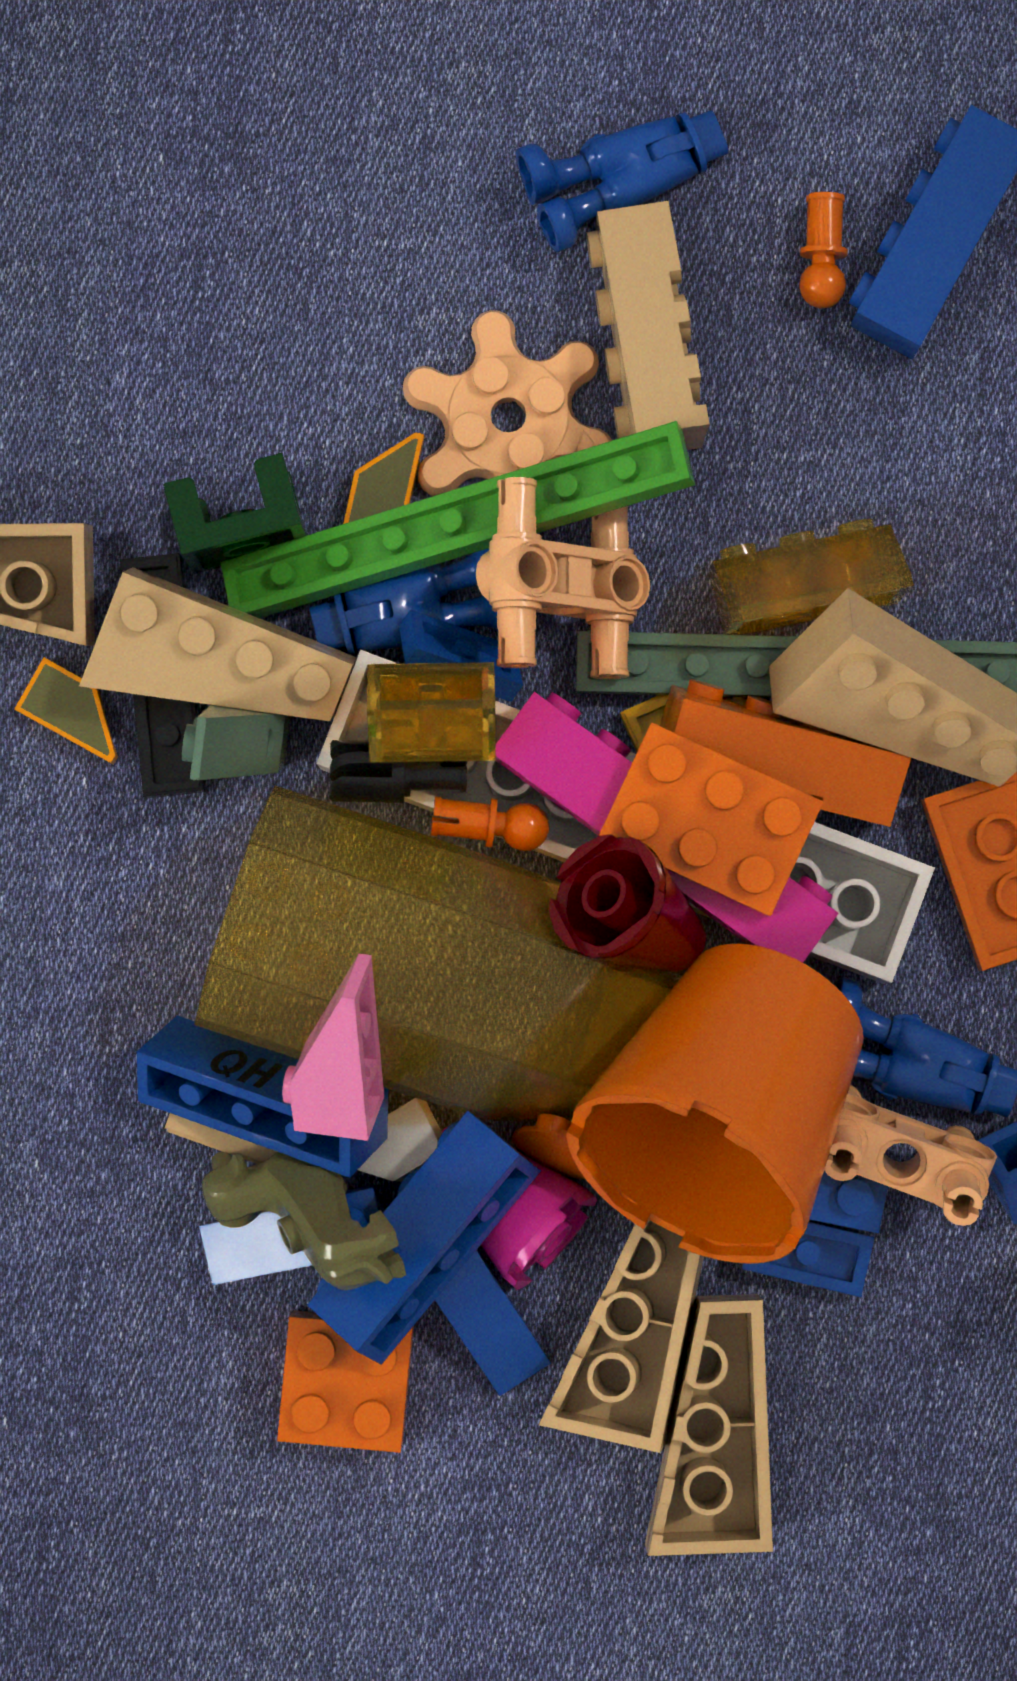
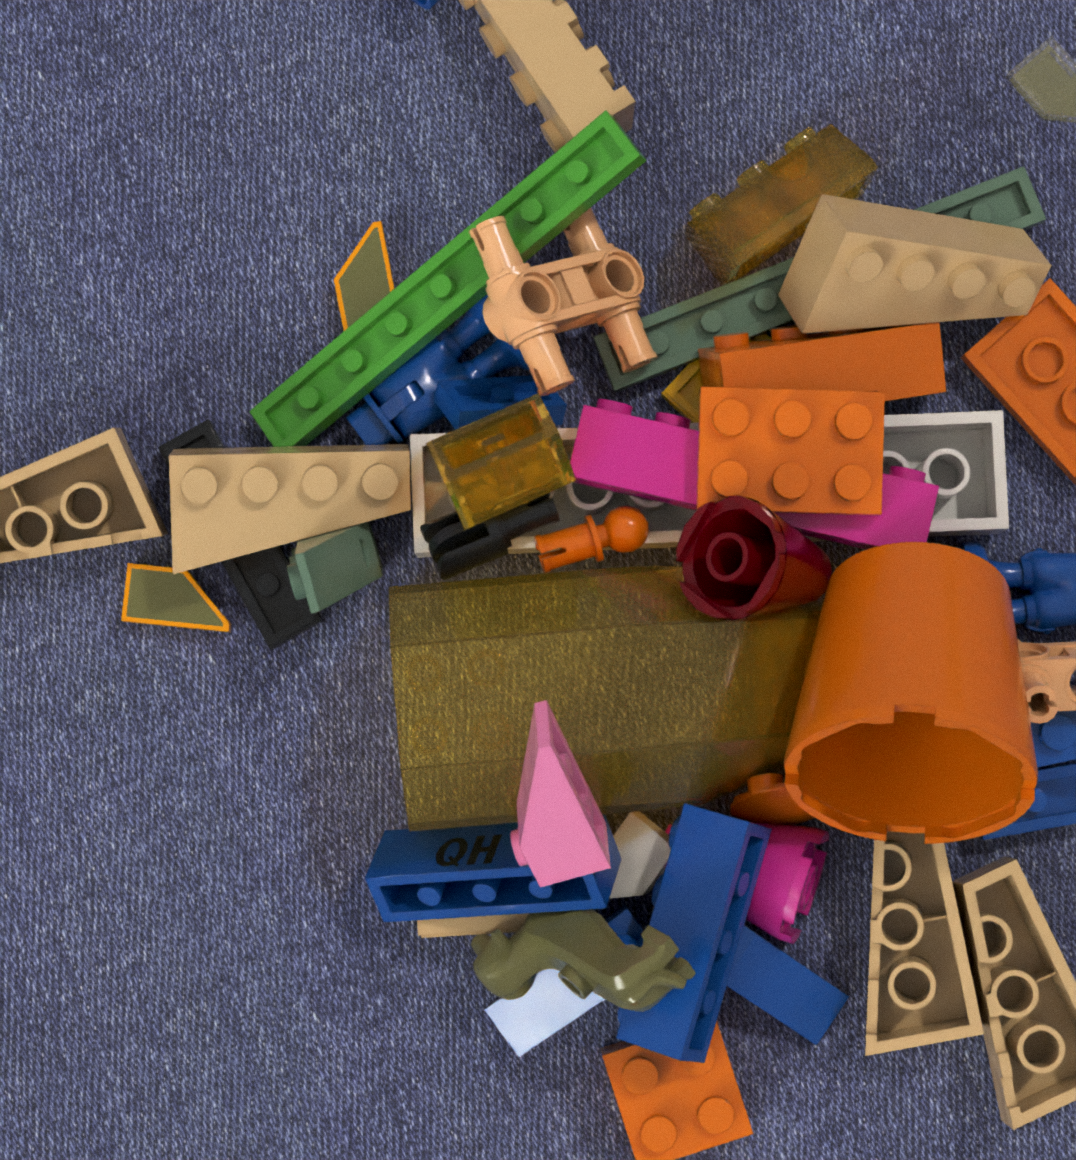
camera: 20 degrees left, 0 degrees up
dark green panel [163,453,307,574] -> none
light nougat plate [402,310,612,496] -> none

